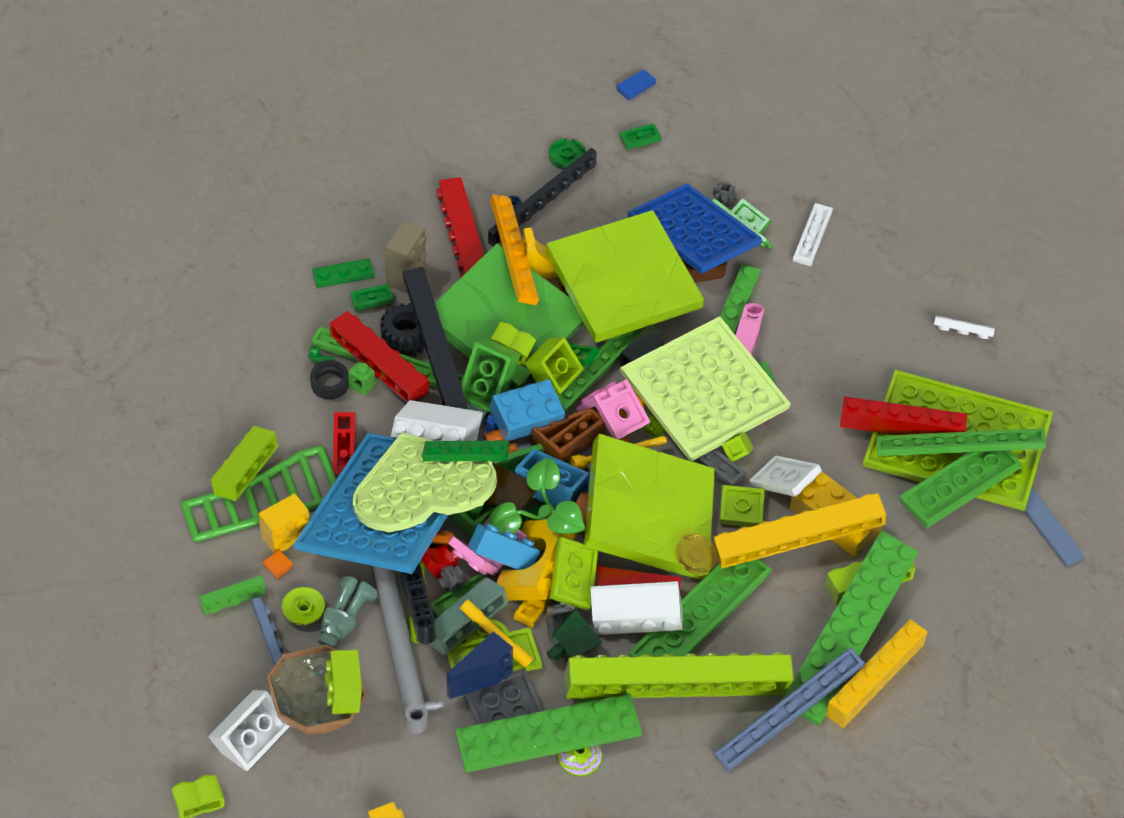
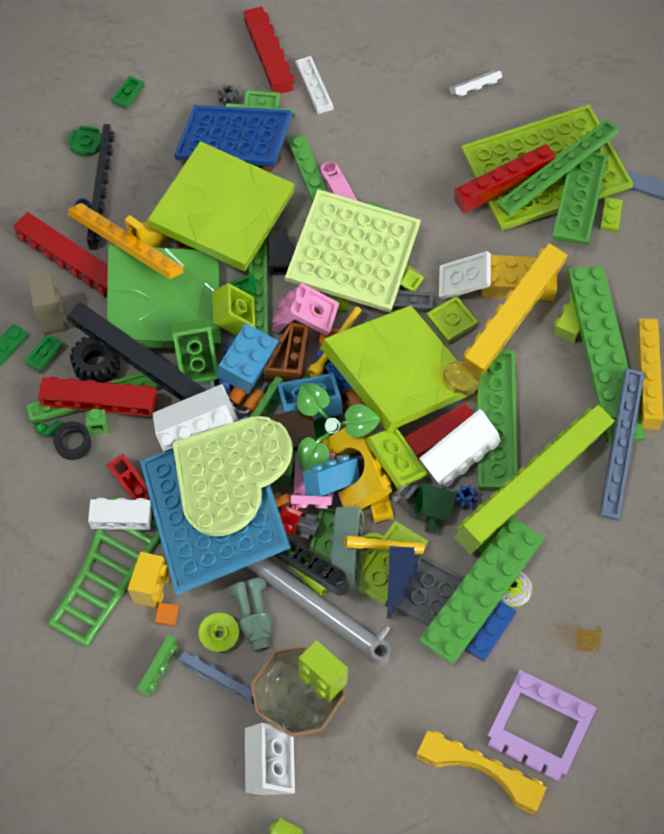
camera: 35 degrees left, 10 degrees up
lime brick [211,426,278,501] -> none
green plate [422,440,510,461] -> none
lime brick [490,322,536,365] -> none
blue tile [616,69,656,100] -> none
none -> white brick [88,498,153,530]
none -> red brick [243,6,295,94]
none -> blue gear [455,485,478,510]
none -> blue plate [466,601,517,662]
none -> lime plate [600,197,623,233]

